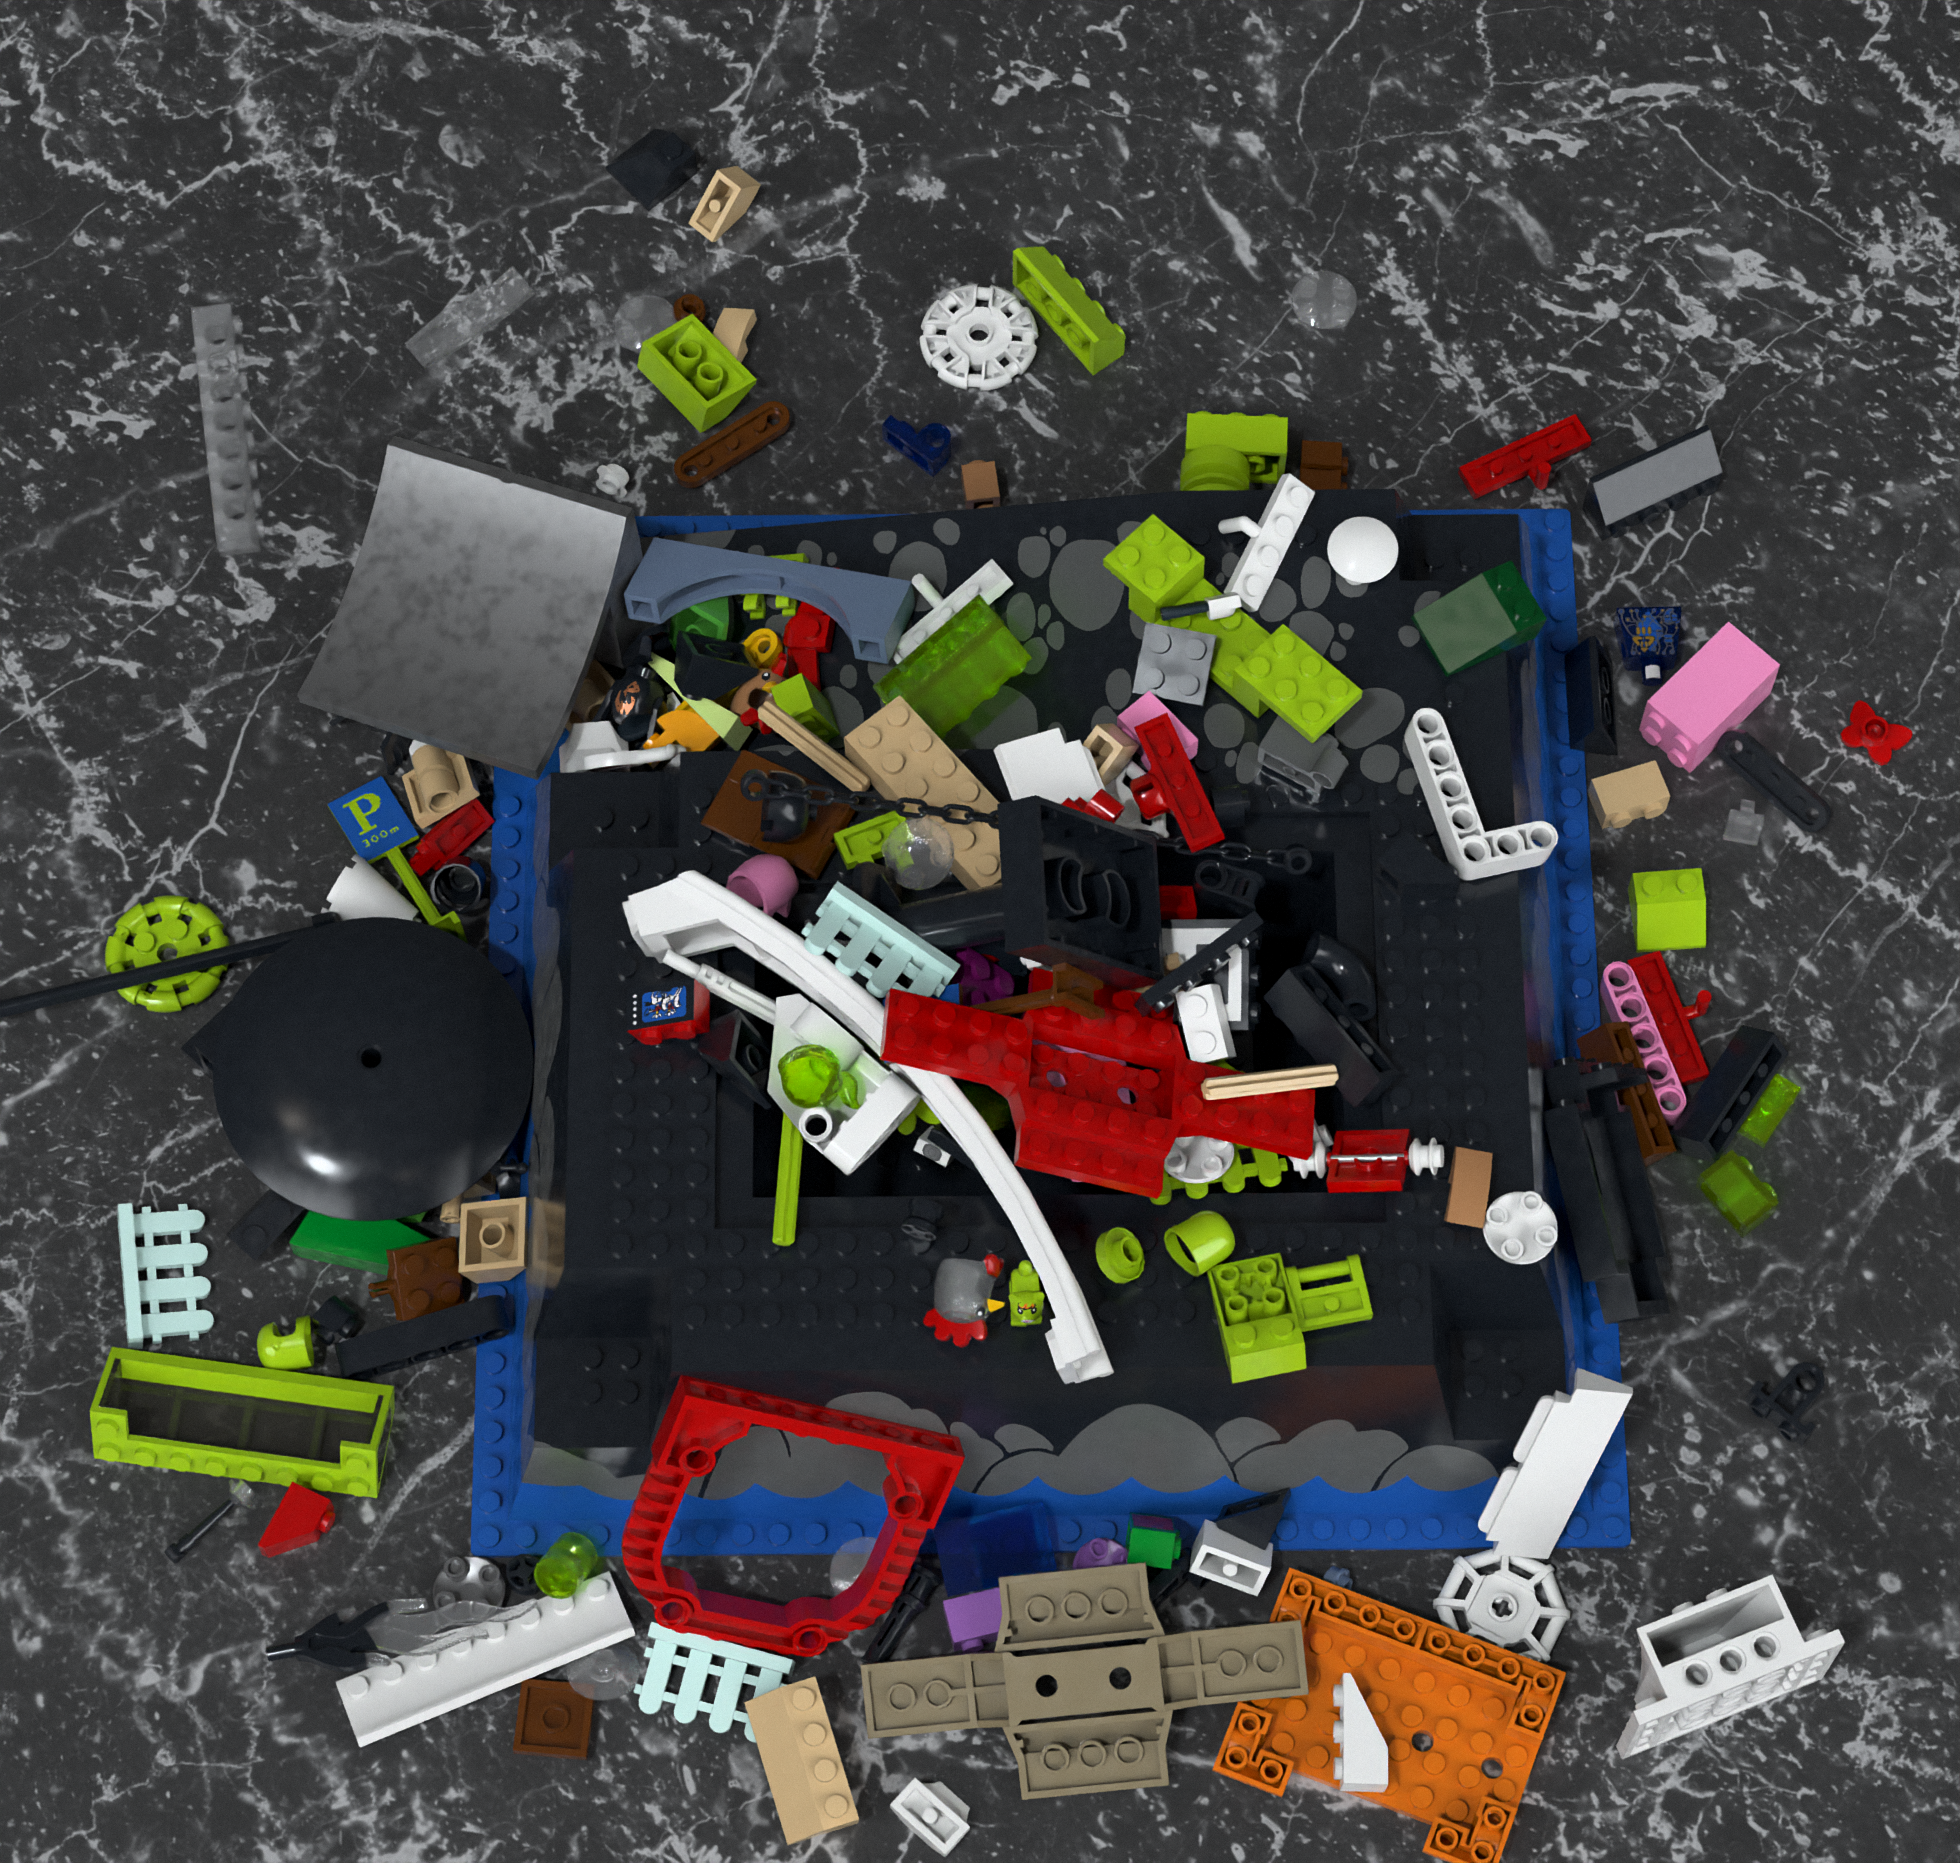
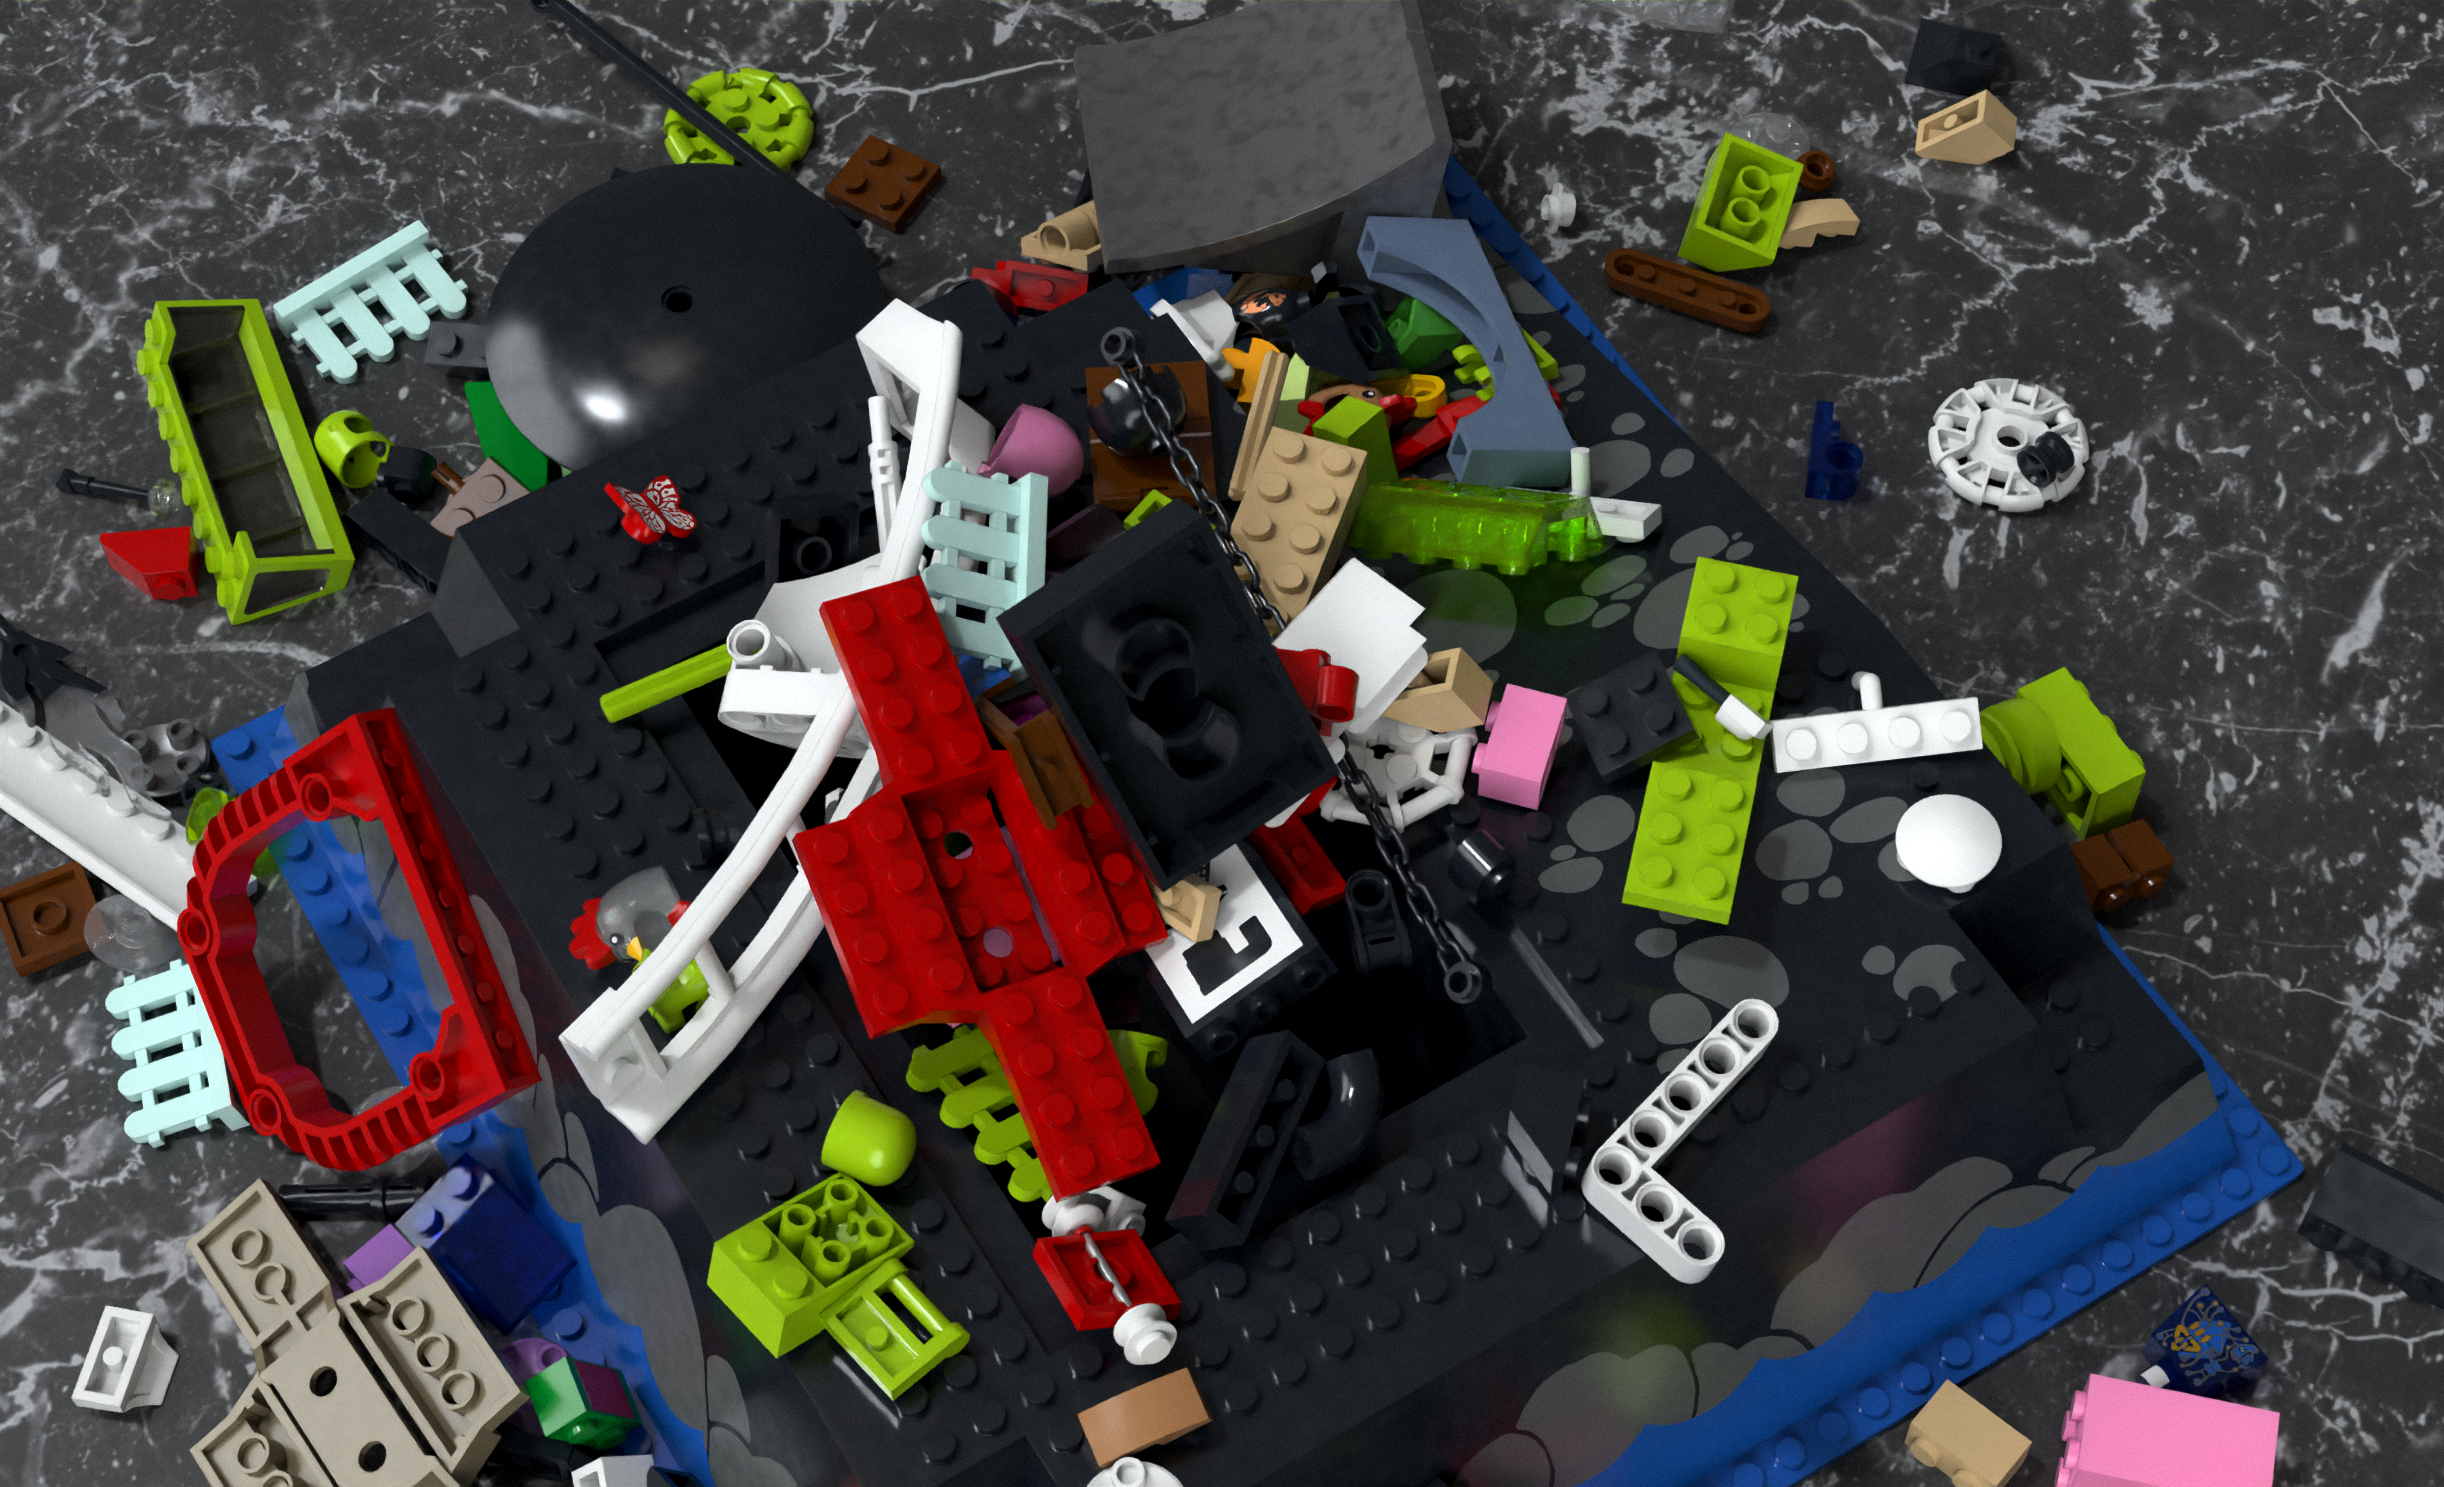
camera: 60 degrees right, 10 degrees down
white cone [321,854,422,923] -> none
piece [327,776,468,943] -> none
brick [626,978,710,1045] -> none
tan slope [744,1676,859,1845] -> none
clear neon green hair [777,1044,861,1110] -> none
medium nougat brick [961,460,1000,509] -> none
lime slope [1013,247,1126,375] -> none
lime plate [1095,1227,1145,1284] -> none
red plate [1130,713,1225,853] -> none
black plate [1134,911,1264,1017] -> none
white dish [1164,1136,1234,1183] -> none
white brick [1175,984,1237,1064] -> none
tan axle [1201,1063,1339,1100] -> none
dark grey hinge [1257,715,1349,795] -> none
clear dish [1291,271,1357,329] -> none
dark green slope [1411,560,1547,677] -> none
red plate [1458,414,1592,500] -> none
black slope [1564,636,1618,756] -> none
none -> red animal [604,475,696,544]
none -> reddish brown plate [824,134,942,234]
none -> black wheel [2016,431,2075,488]

